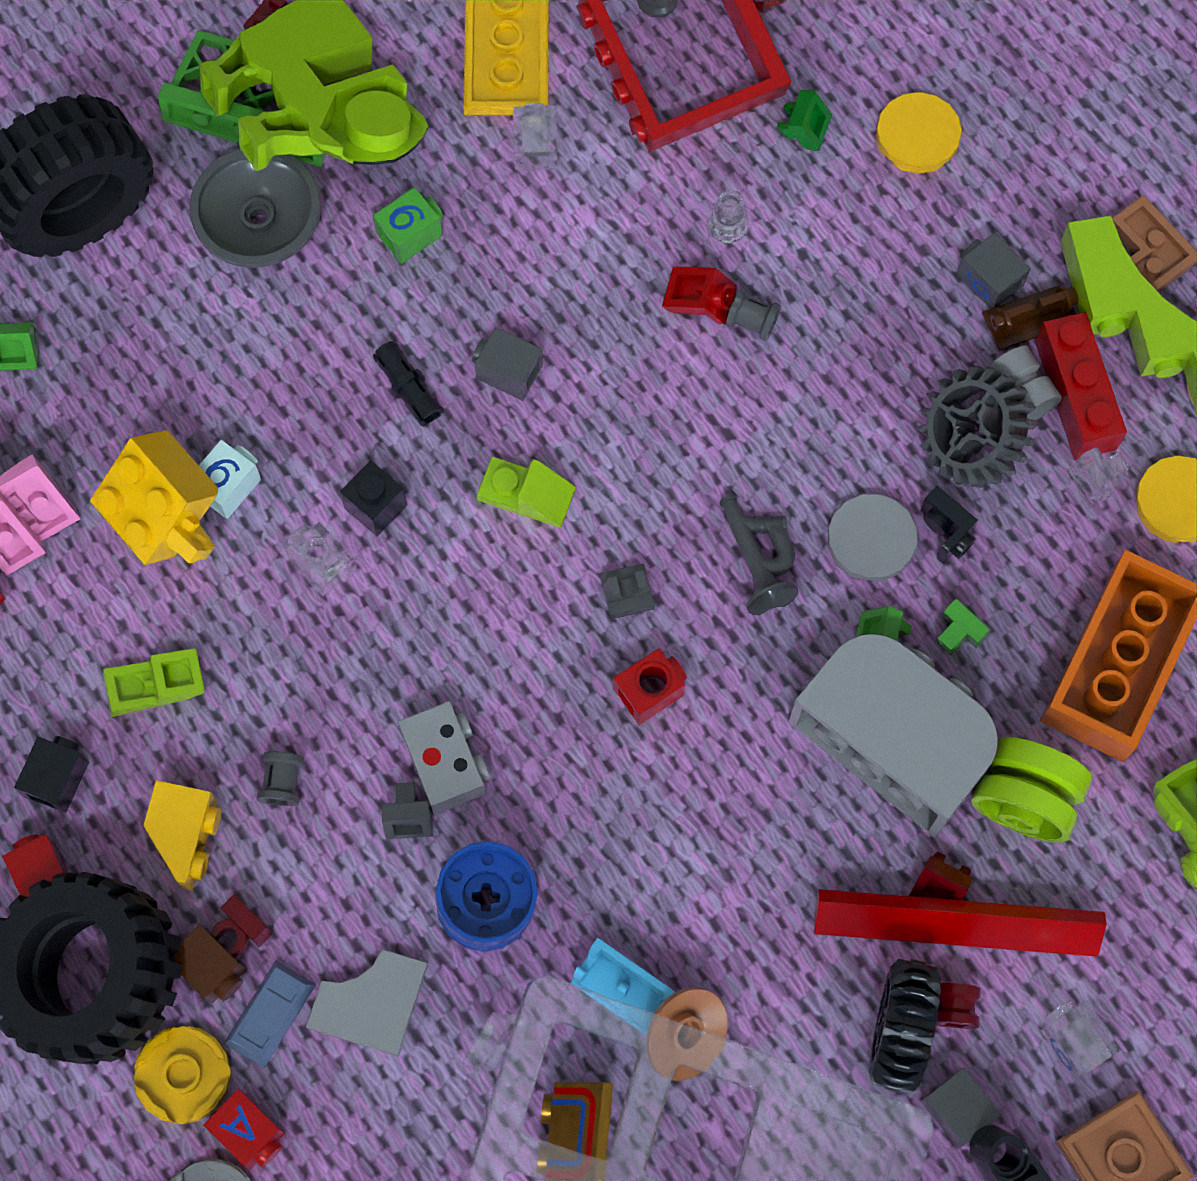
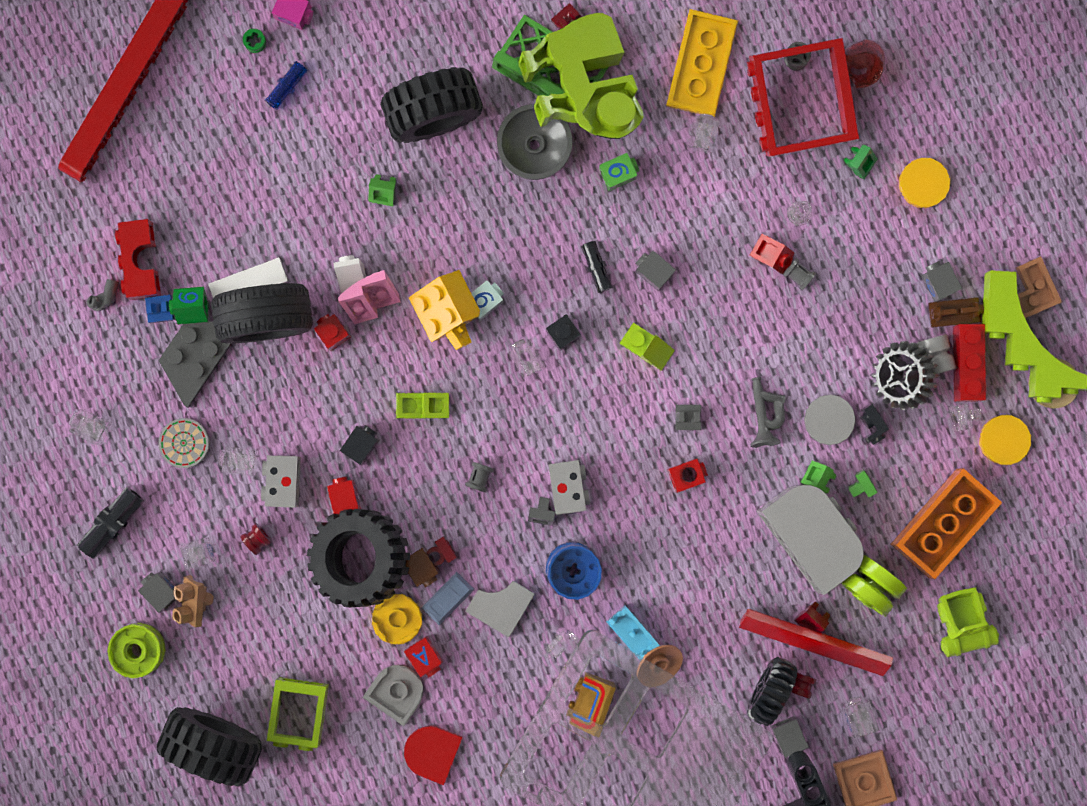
camera: 15 degrees right, 15 degrees up
yellow slope [143,780,221,891] -> none

